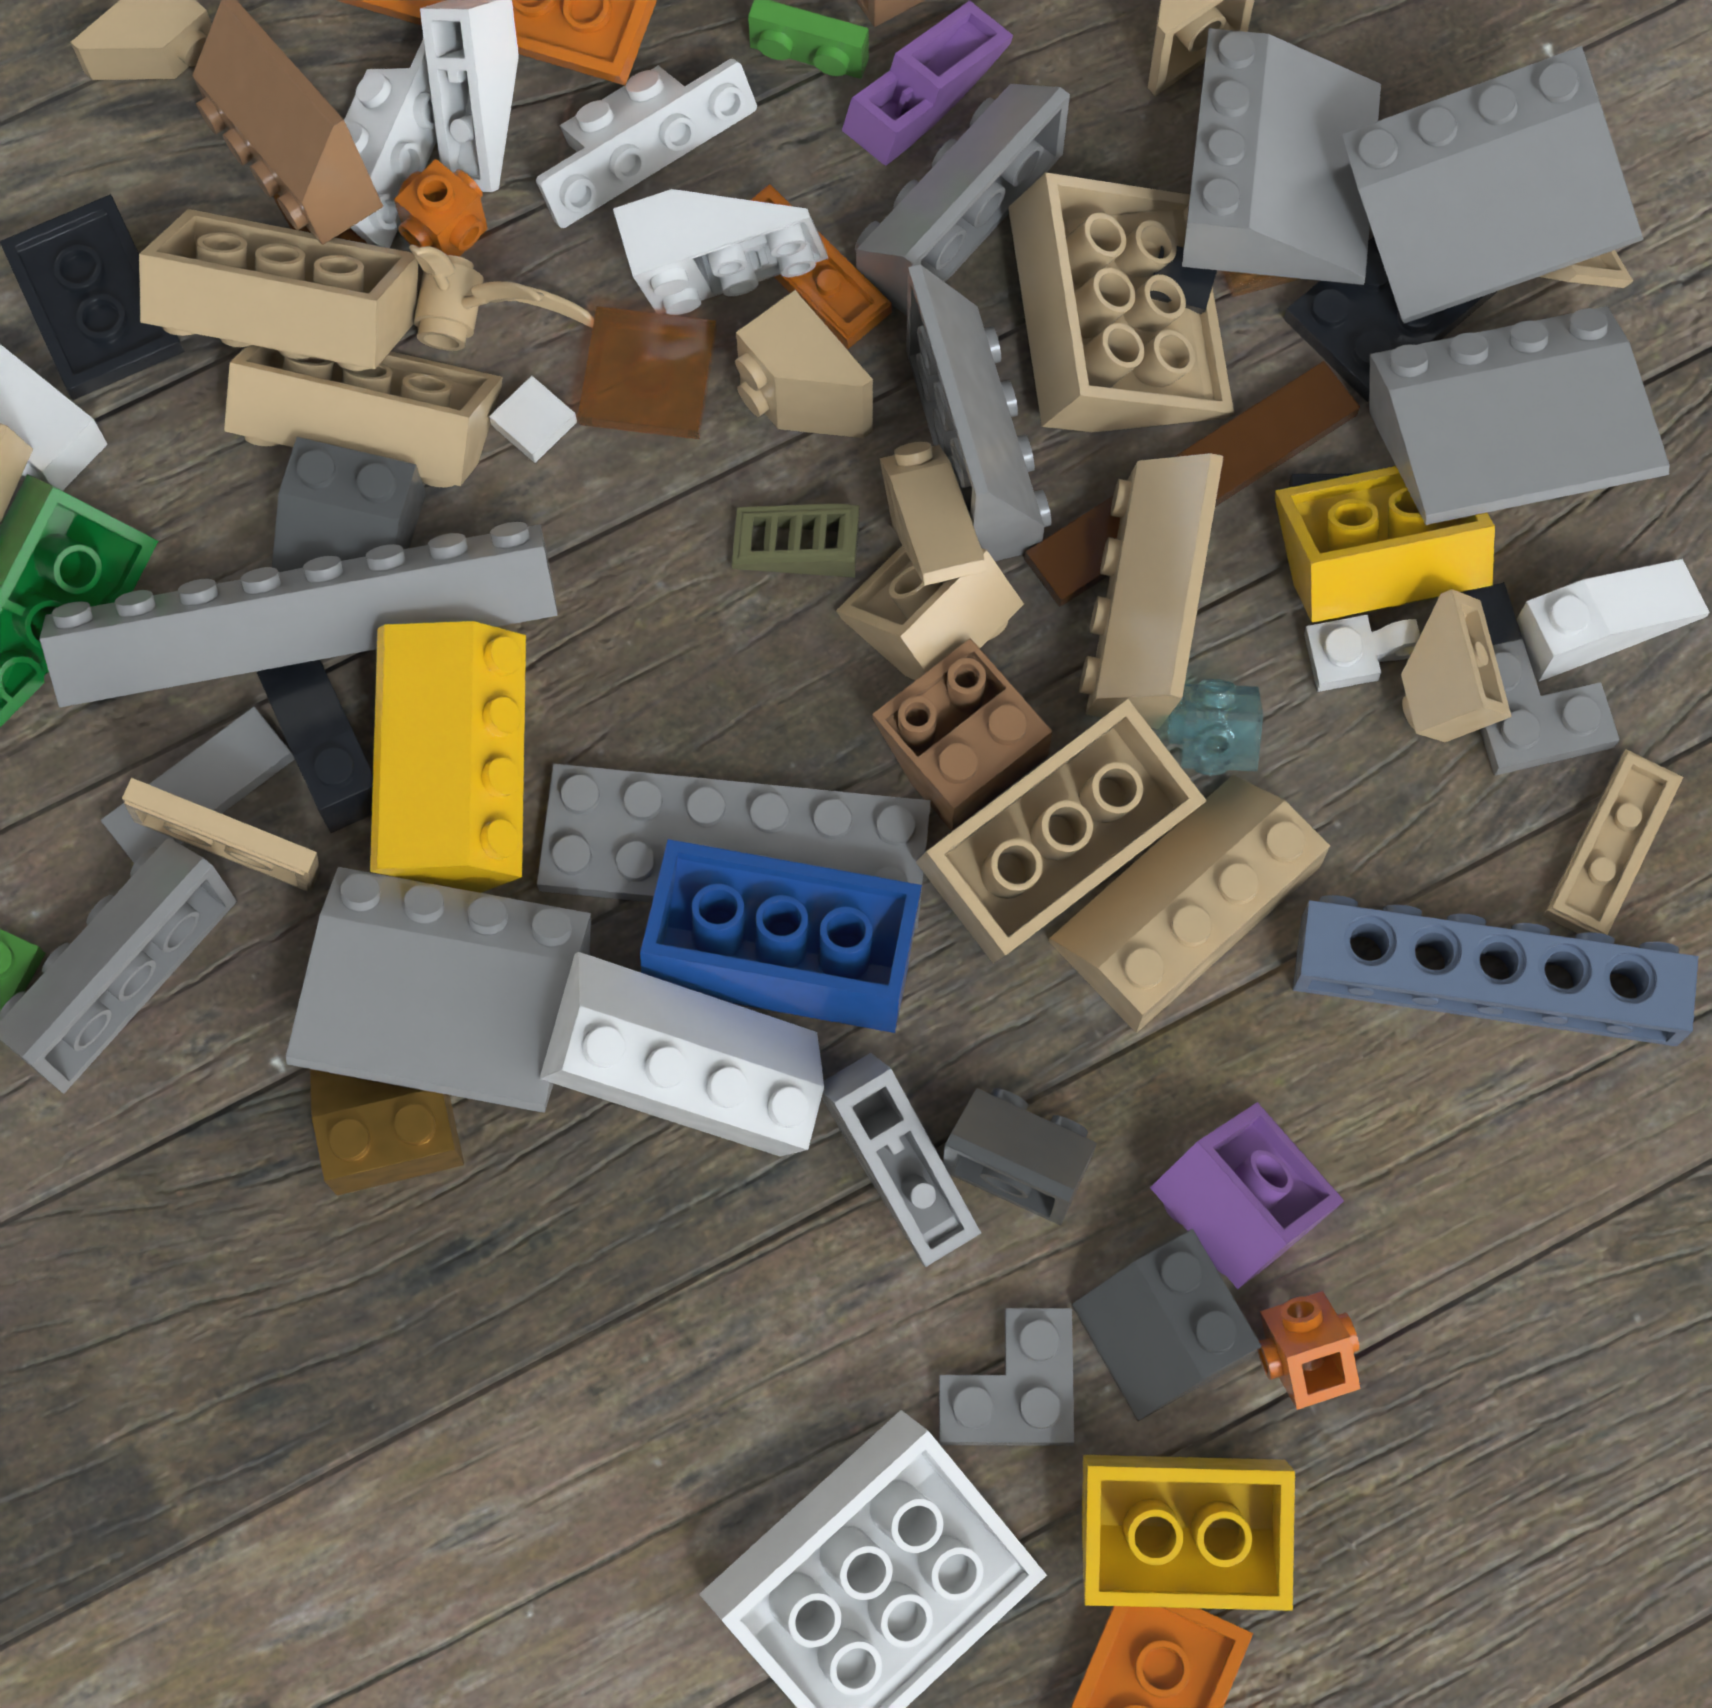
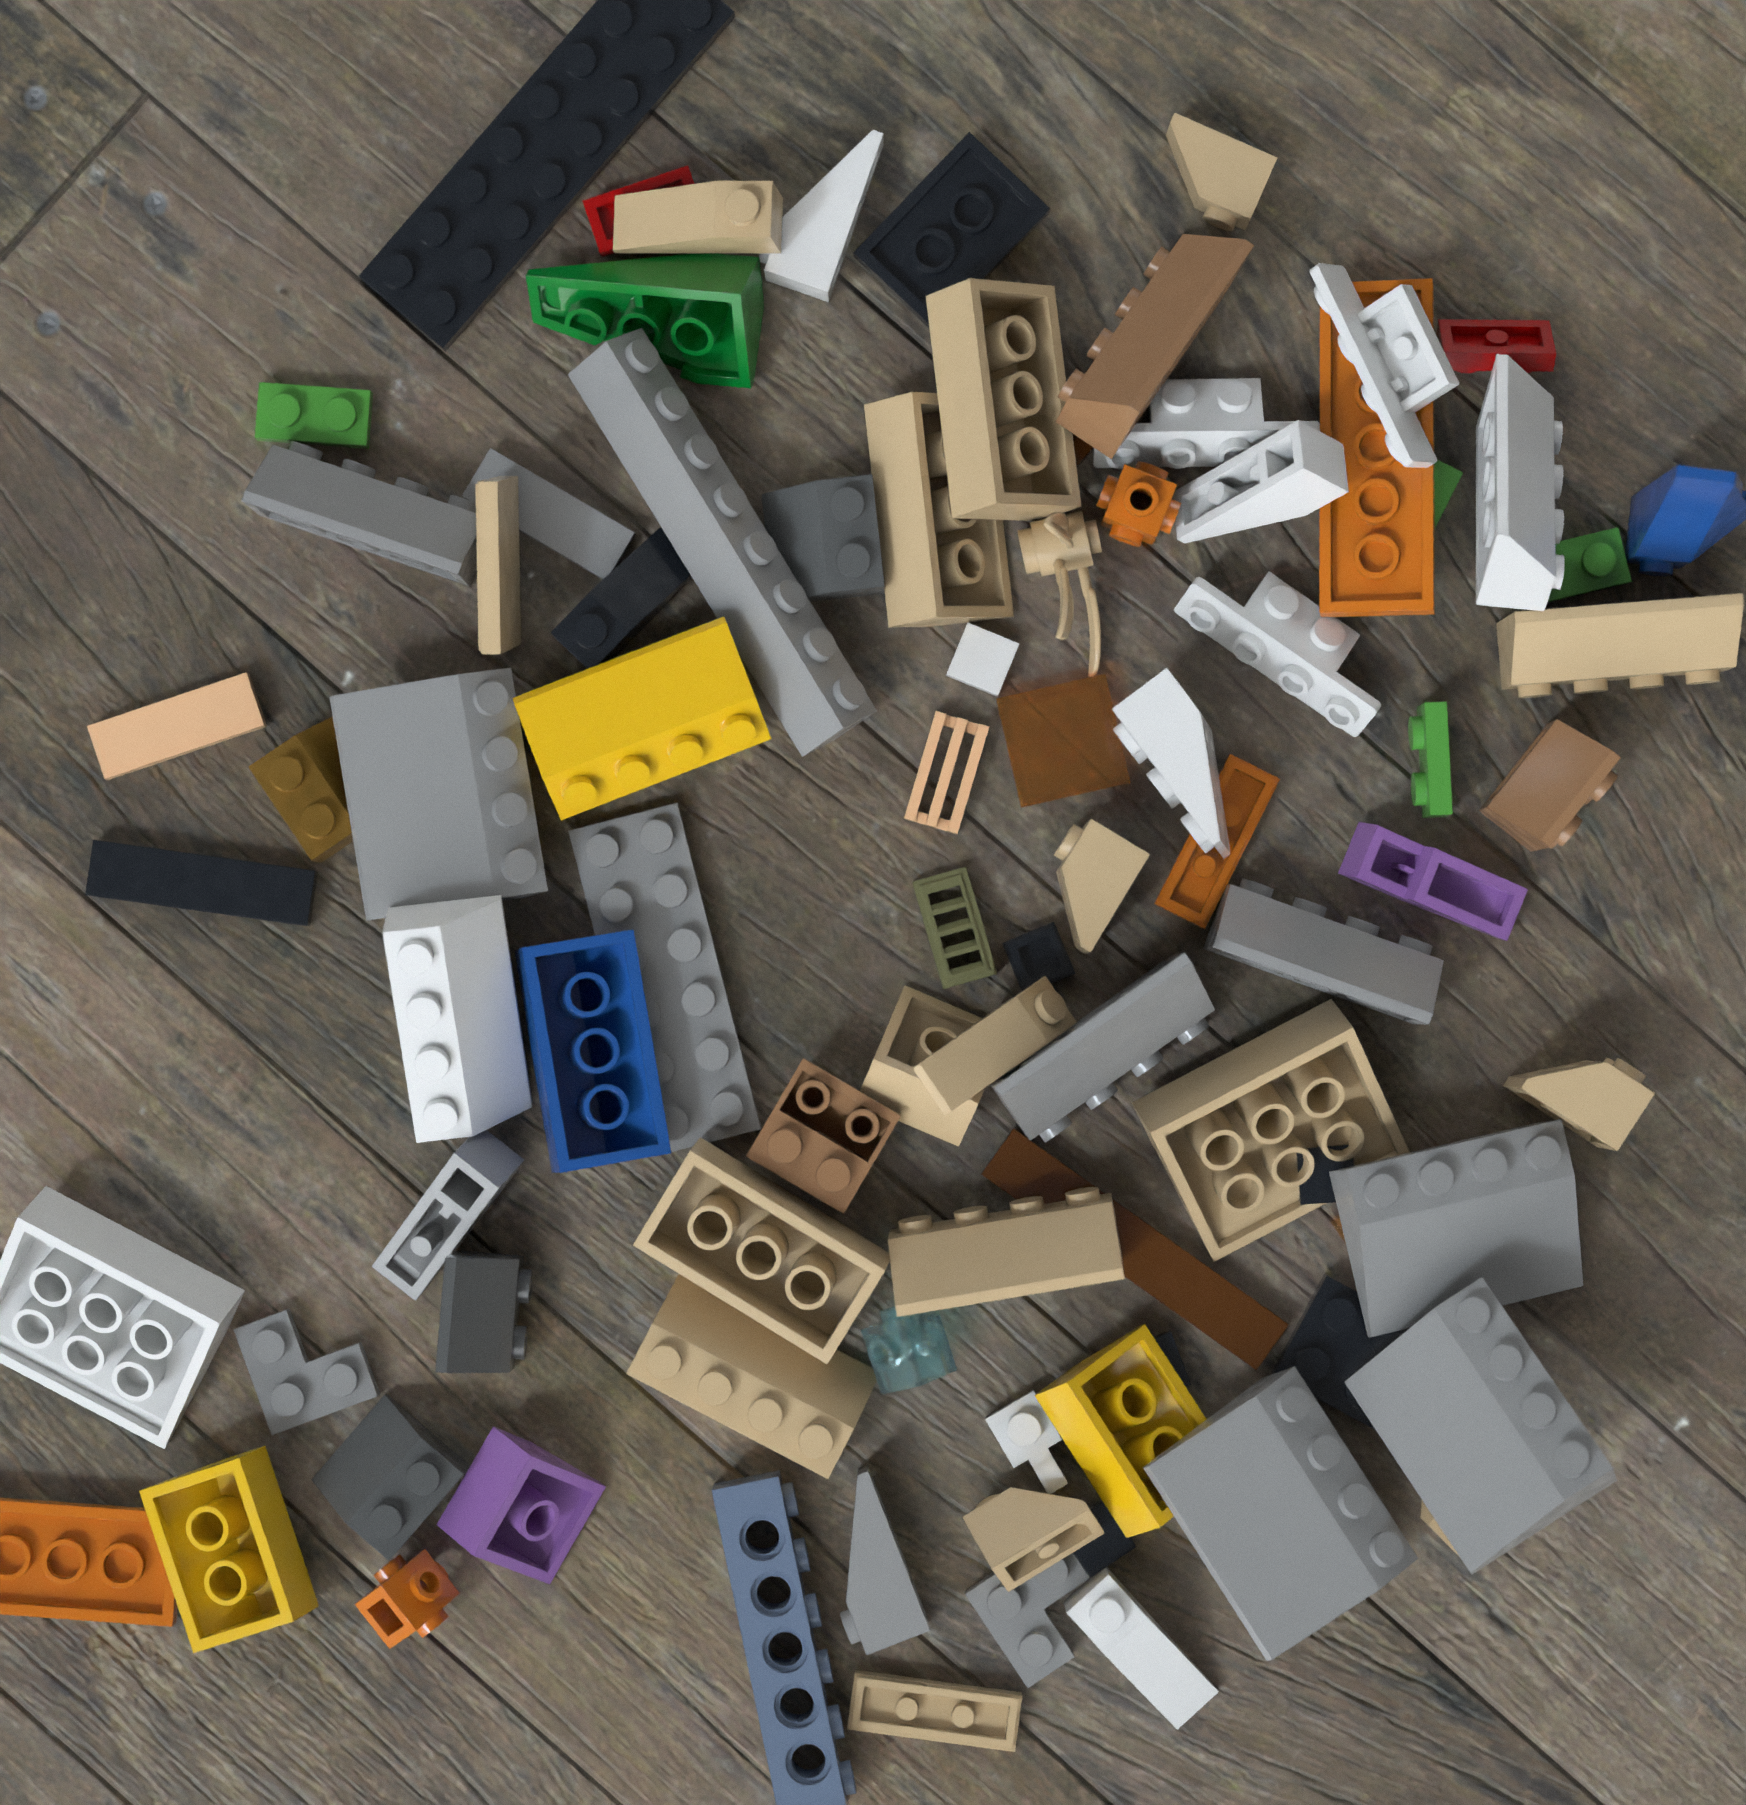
camera: 70 degrees right, 15 degrees up
none -> black tile [85,840,318,927]
none -> light nougat tile [87,672,267,780]
none -> light grey slope [840,1465,930,1656]
none -> light nougat tile [904,711,990,835]
none -> black tile [1002,922,1075,991]

